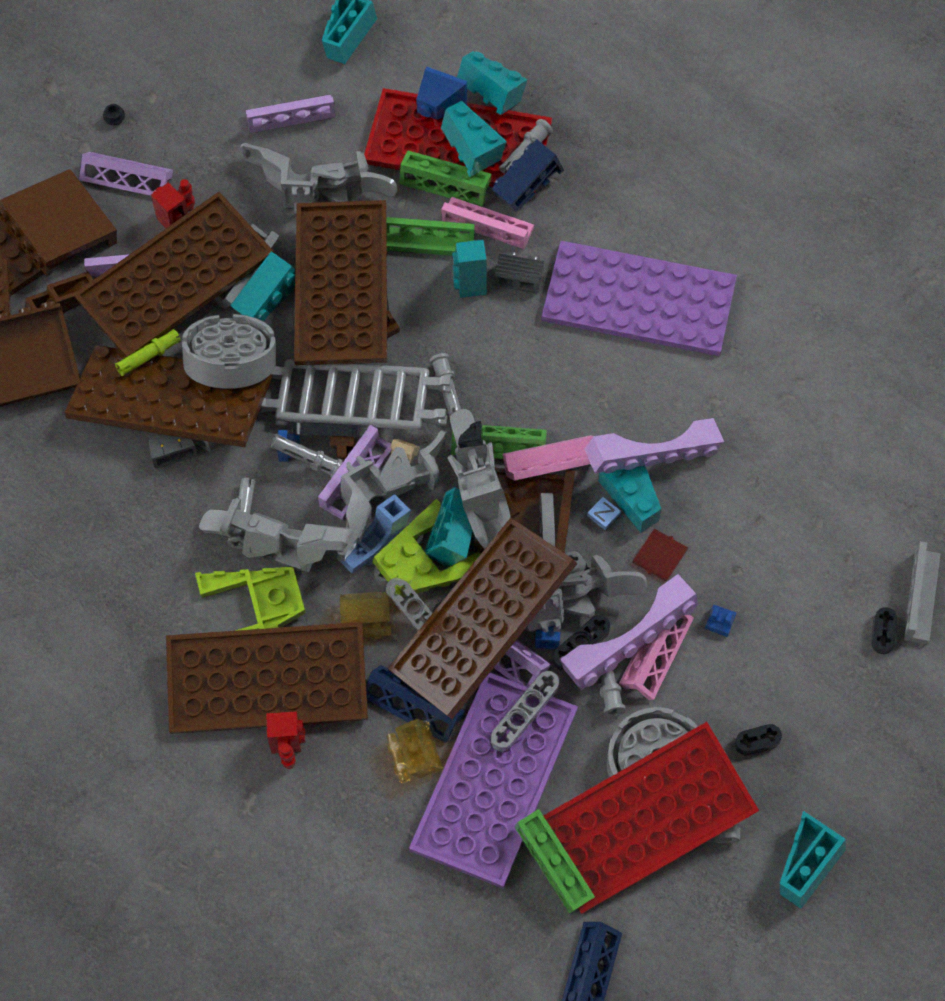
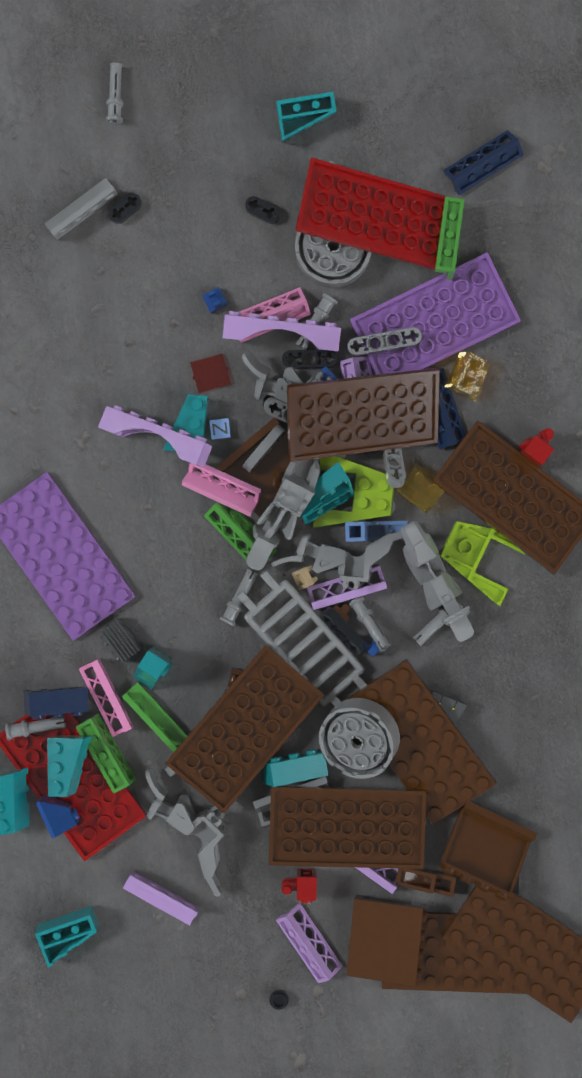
camera: 140 degrees left, 25 degrees up
lime pin [115,329,181,376] -> none
black tile [458,421,483,448] -> none

